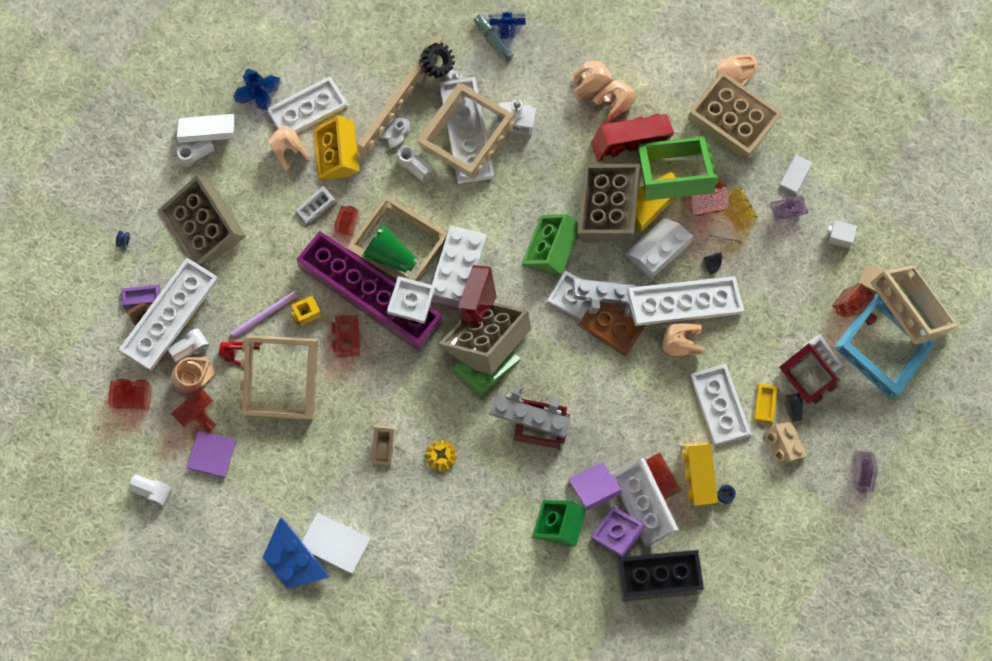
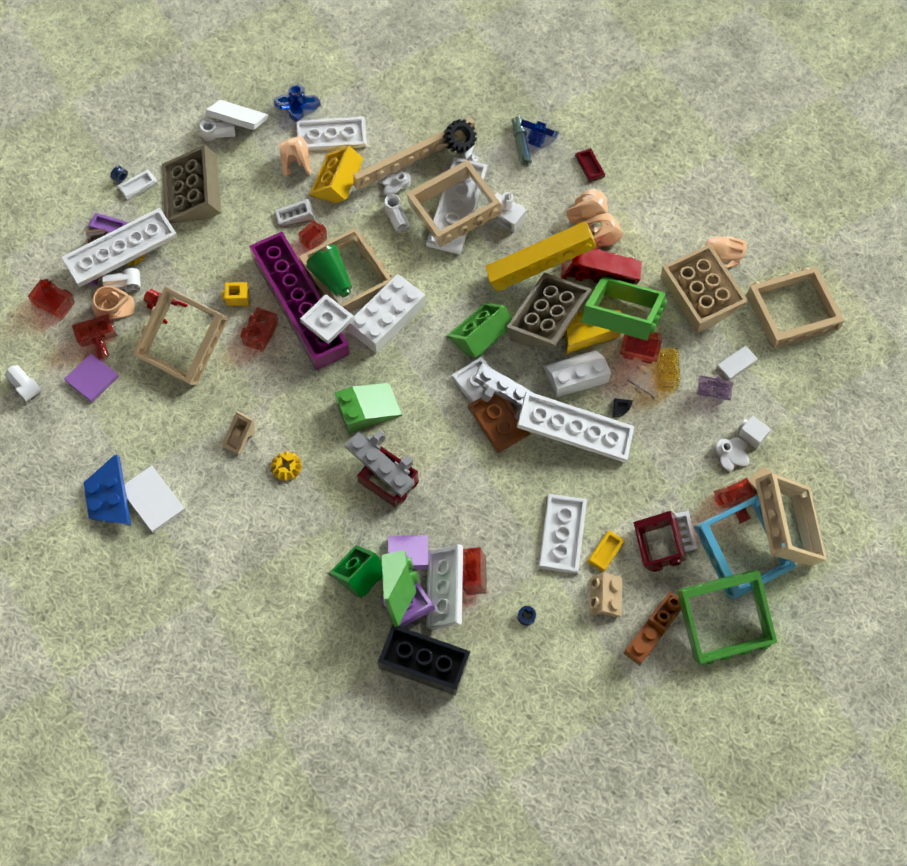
camera: 25 degrees right, 5 degrees down
lavender bar [231,291,298,339] -> none
dark tan slope [439,303,531,375] -> none
dark red slope [458,265,497,325] -> none
light nougat helmet [662,324,706,357] -> none
yellow wedge [682,442,718,506] -> none
black cone [784,393,803,422] -> none
slope [852,450,878,493] -> none
none -> white tile [118,169,158,200]
none -> bright green slope [382,550,419,627]
none -> yellow brick [485,221,597,292]
none -> dark red tile [575,148,606,182]
none -> dark orange slope [623,592,682,666]
none -> bright green window [677,570,778,665]
none -> white plate [715,438,749,472]
none -> tan window [747,266,844,349]

